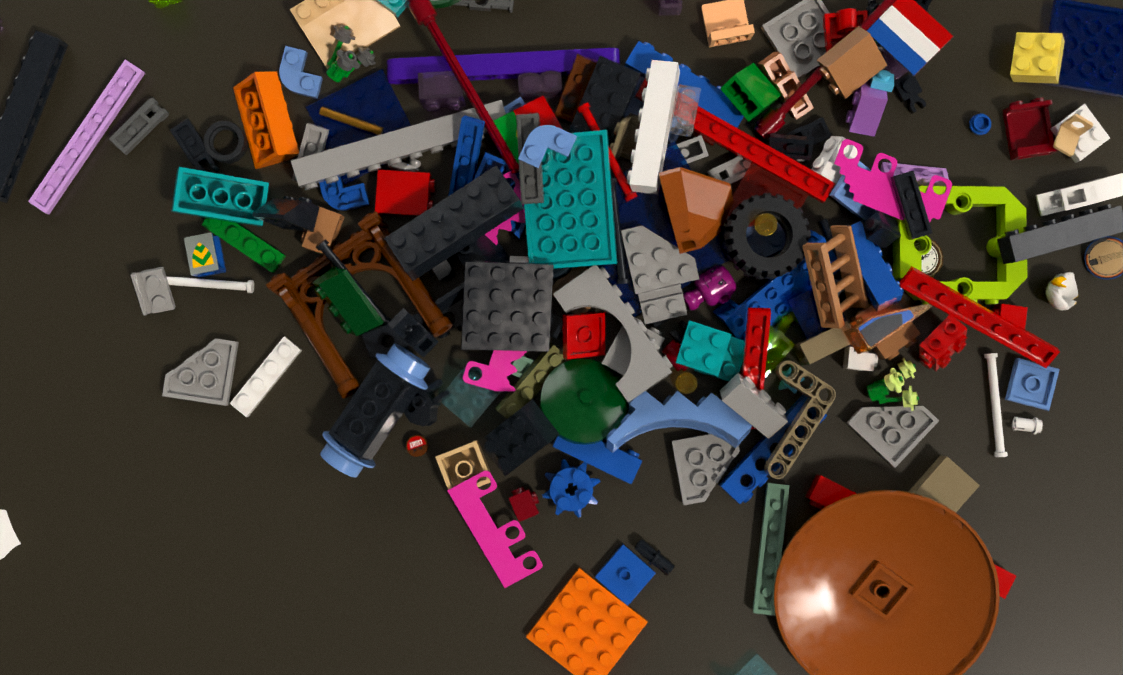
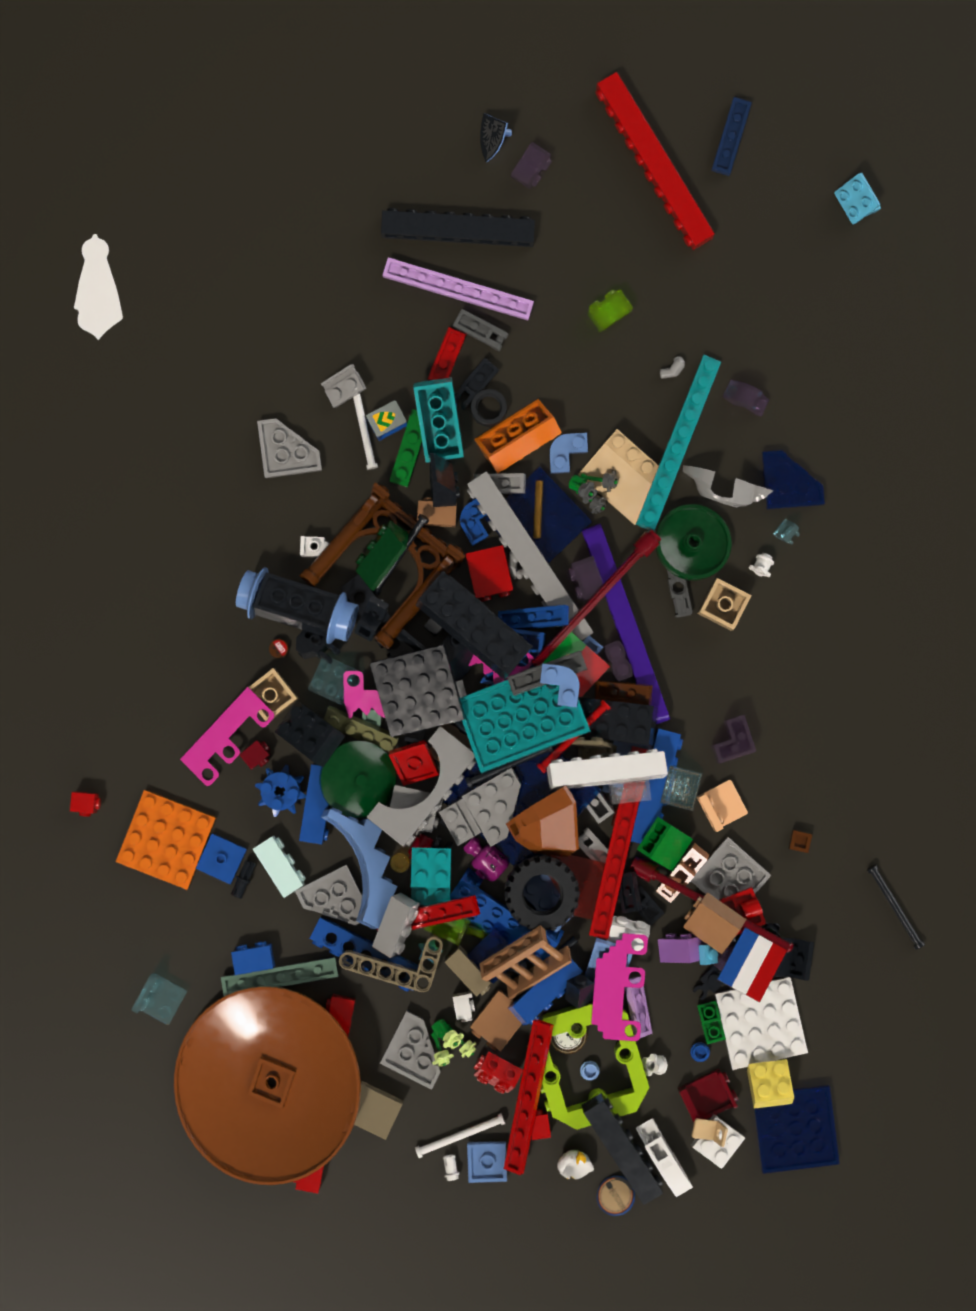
camera: 75 degrees right, 0 degrees up
white plate [230,336,302,417] -> none
clear yellow plate [755,213,777,236] -> none
slope [844,303,932,354] -> none
black tile [890,170,933,240] -> none
none -> blue brick [231,941,275,975]
none -> light aqua brick [253,836,305,898]
none -> white brick [300,536,329,557]
none -> red tile [427,327,466,381]
none -> light blue plate [580,1061,599,1080]
none -> white brick [642,1054,668,1076]
none -> clear light blue tile [660,765,702,811]
none -> green slope [697,1001,726,1045]
none -> white plate [715,977,808,1070]

